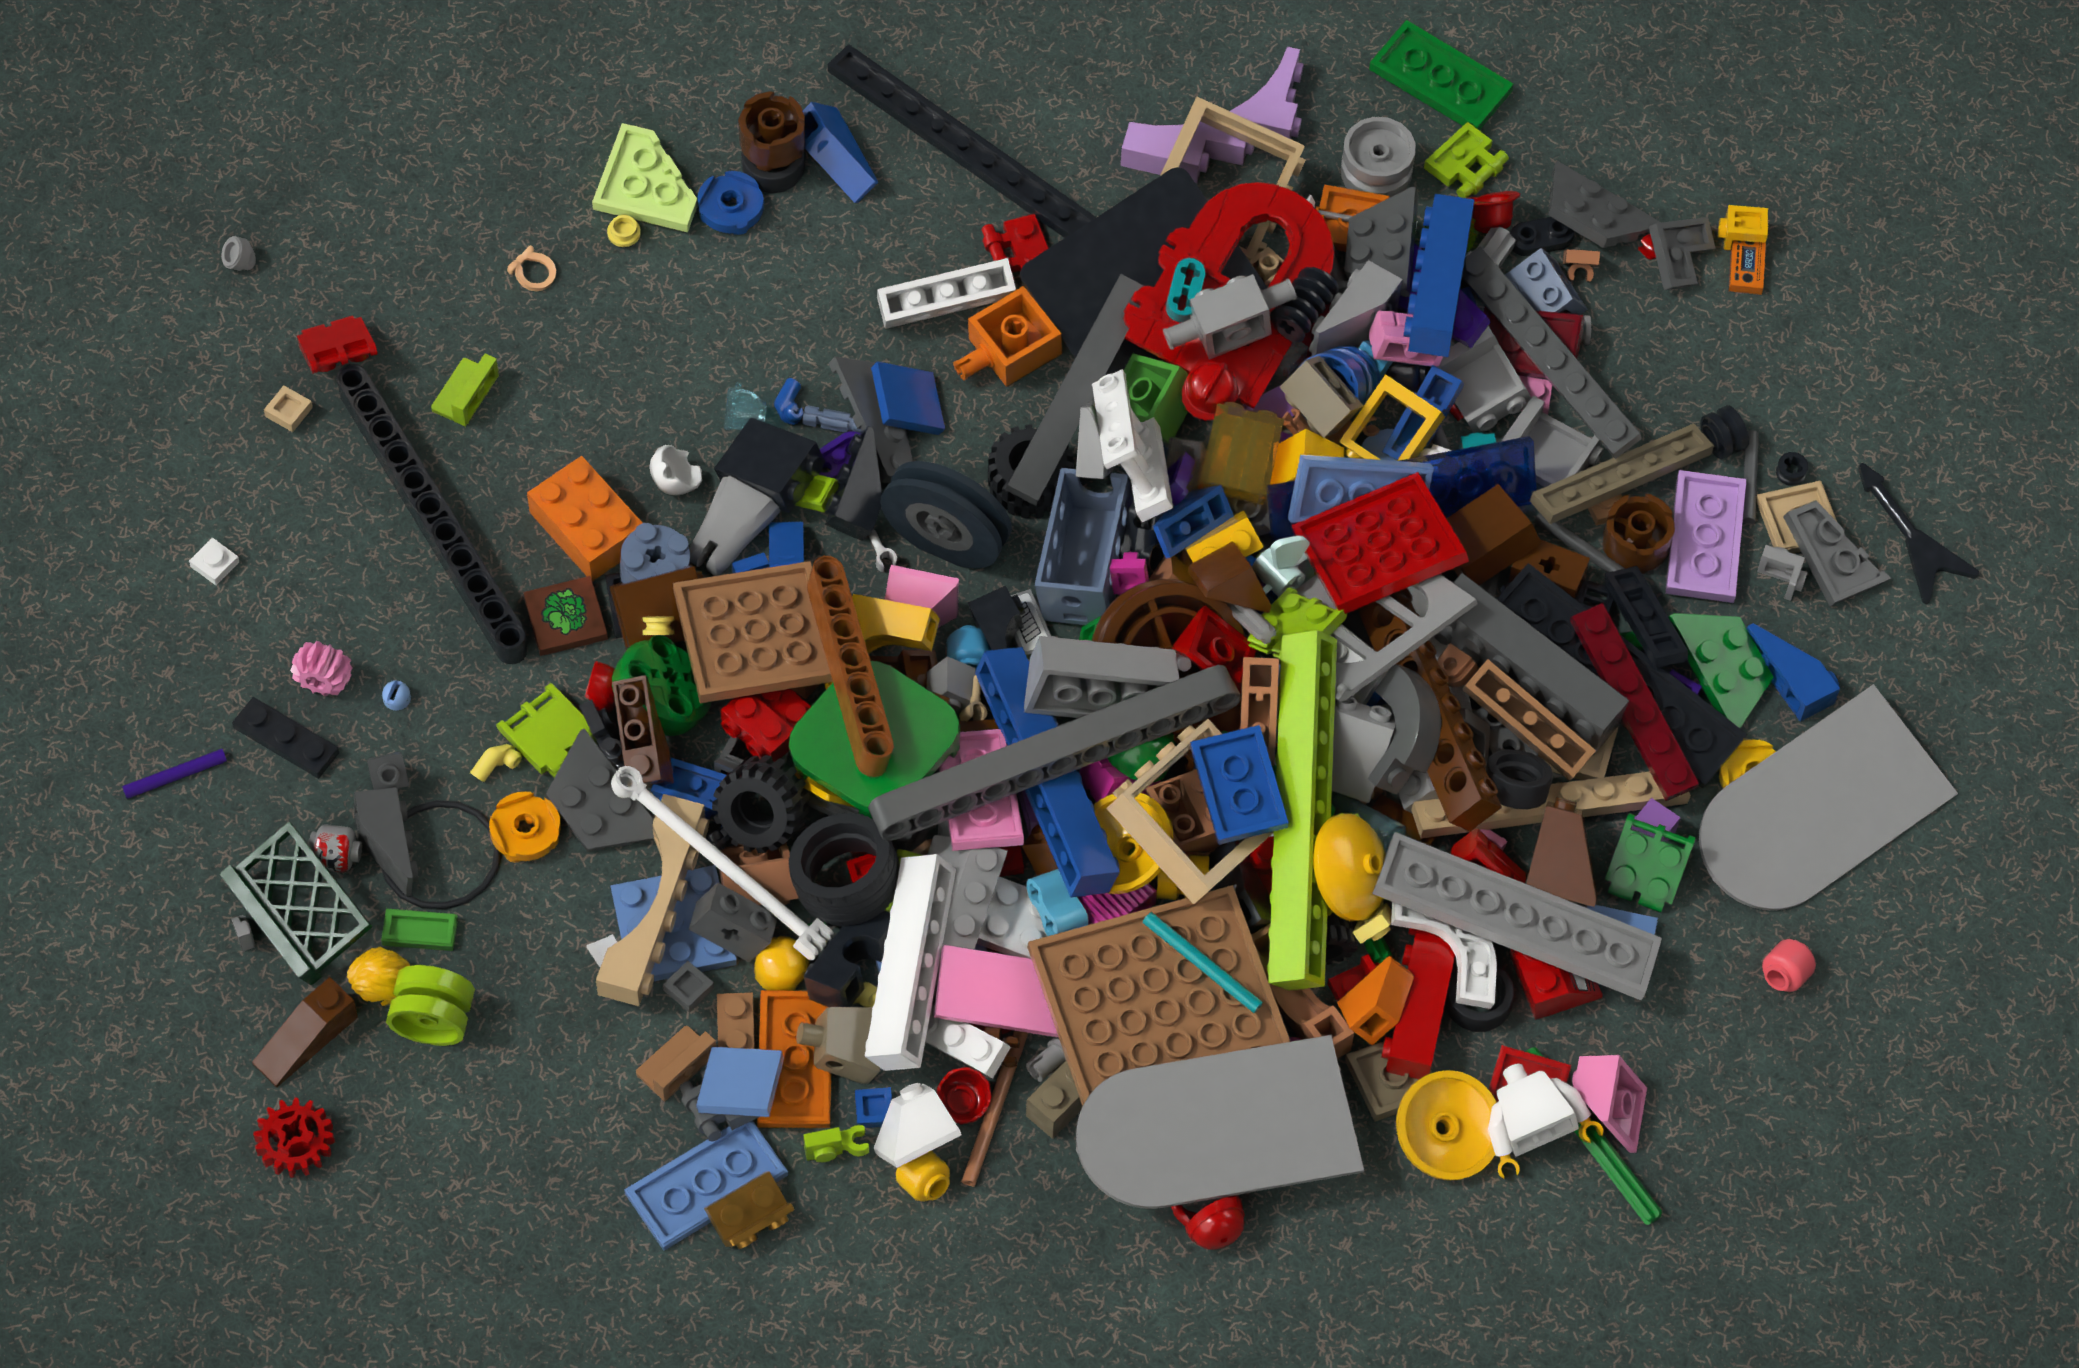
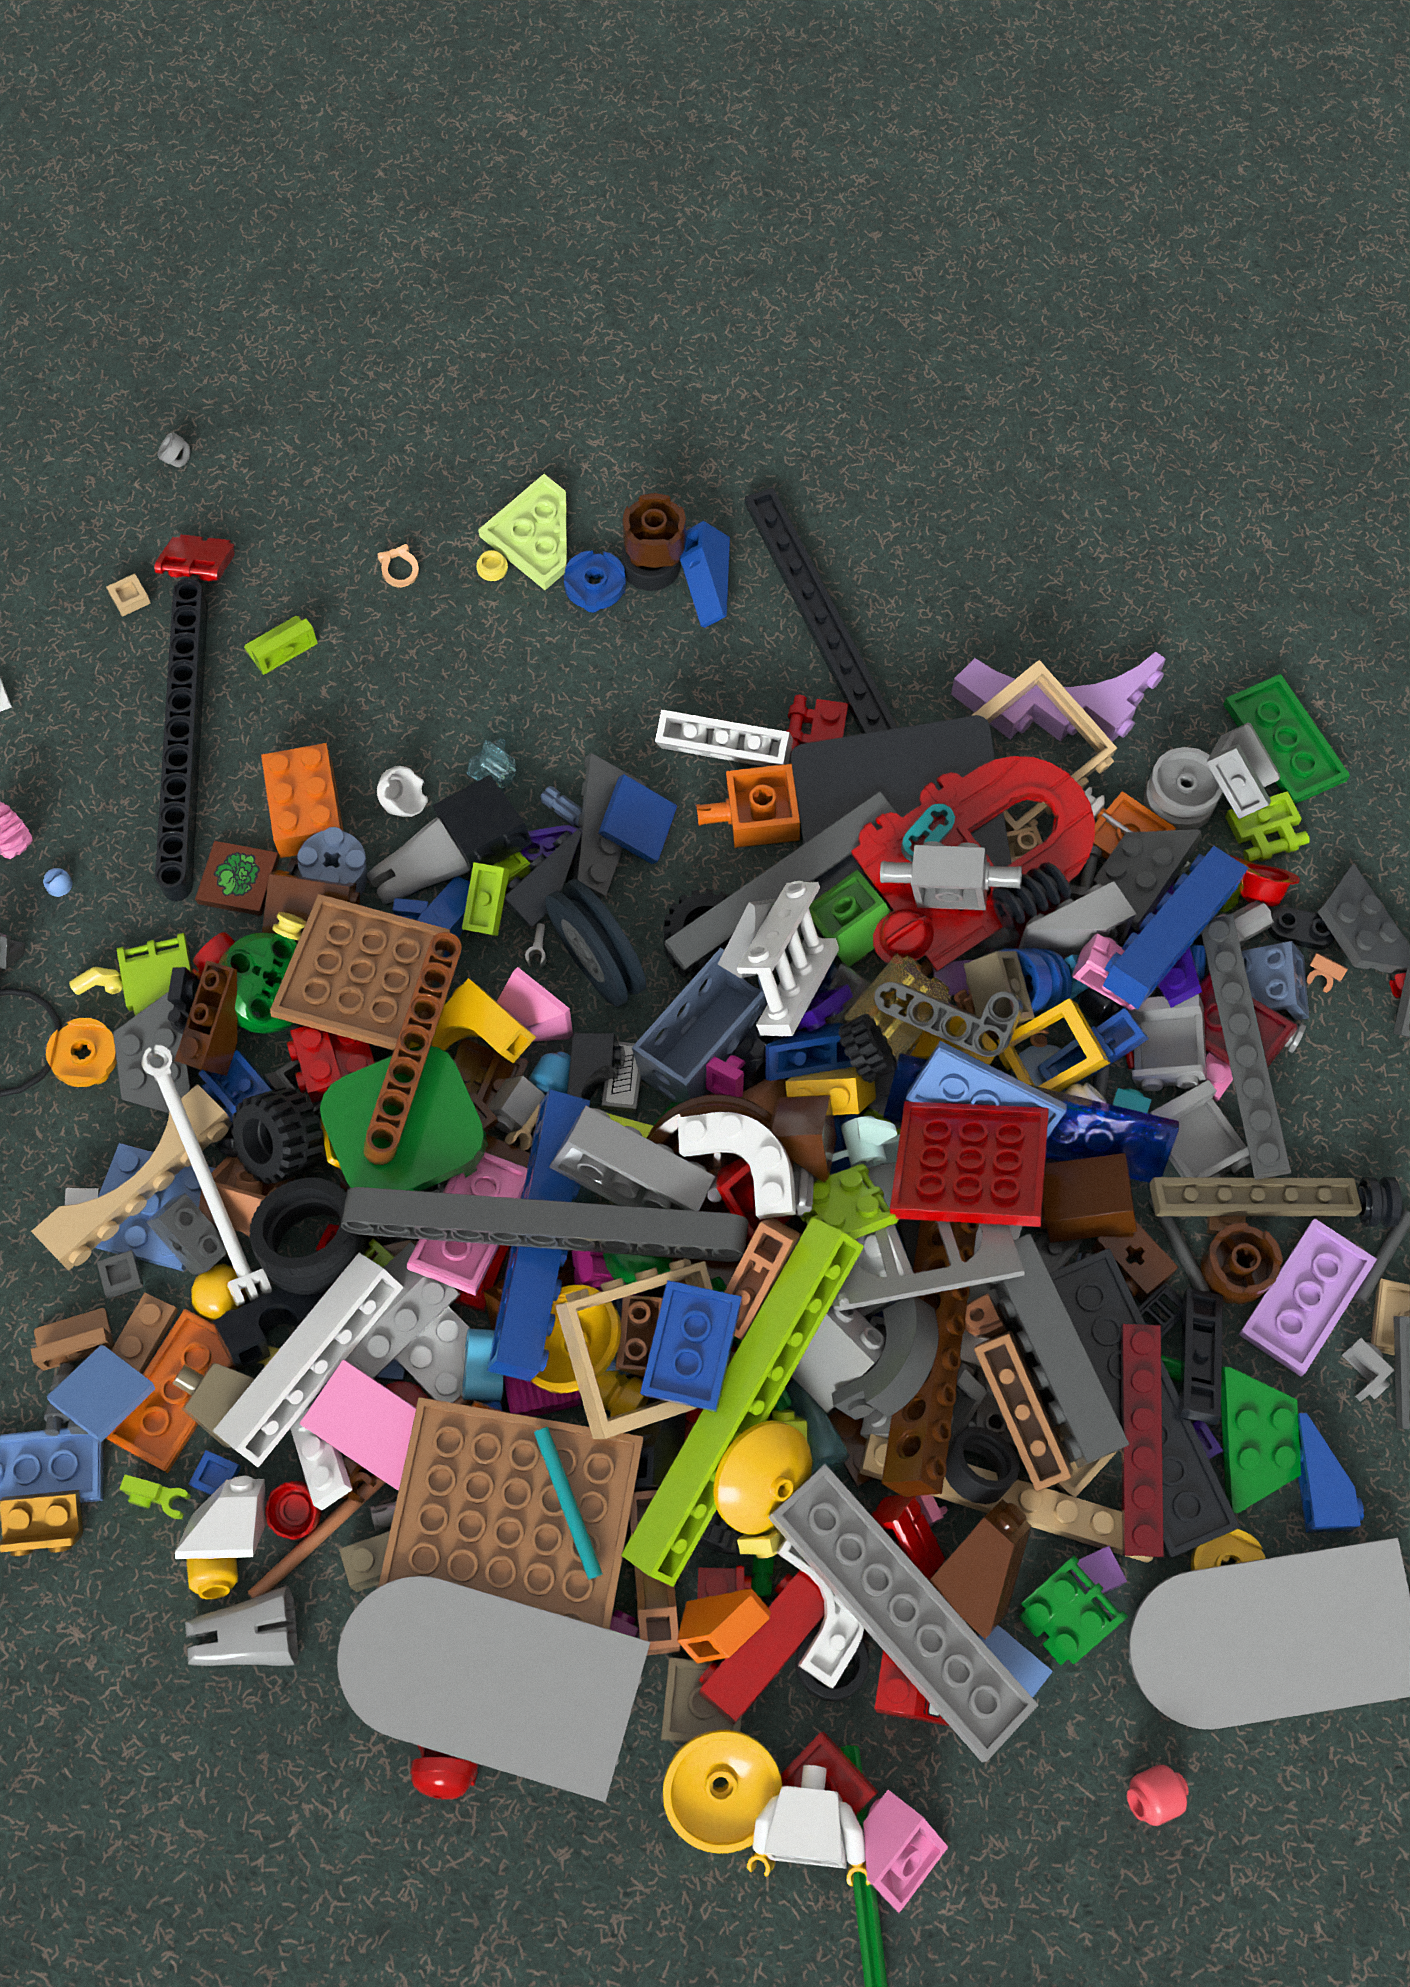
camera: 30 degrees right, 5 degrees up
blue arm [774,378,804,425] -> none
none -> light grey piece [185,1586,298,1666]
none -> lime panel [462,862,510,936]
none -> white plate [677,1112,796,1219]
none -> black tyre [838,1013,897,1083]
none -> dark grey beam [874,982,1023,1057]
none -> light grey panel [1206,723,1280,819]

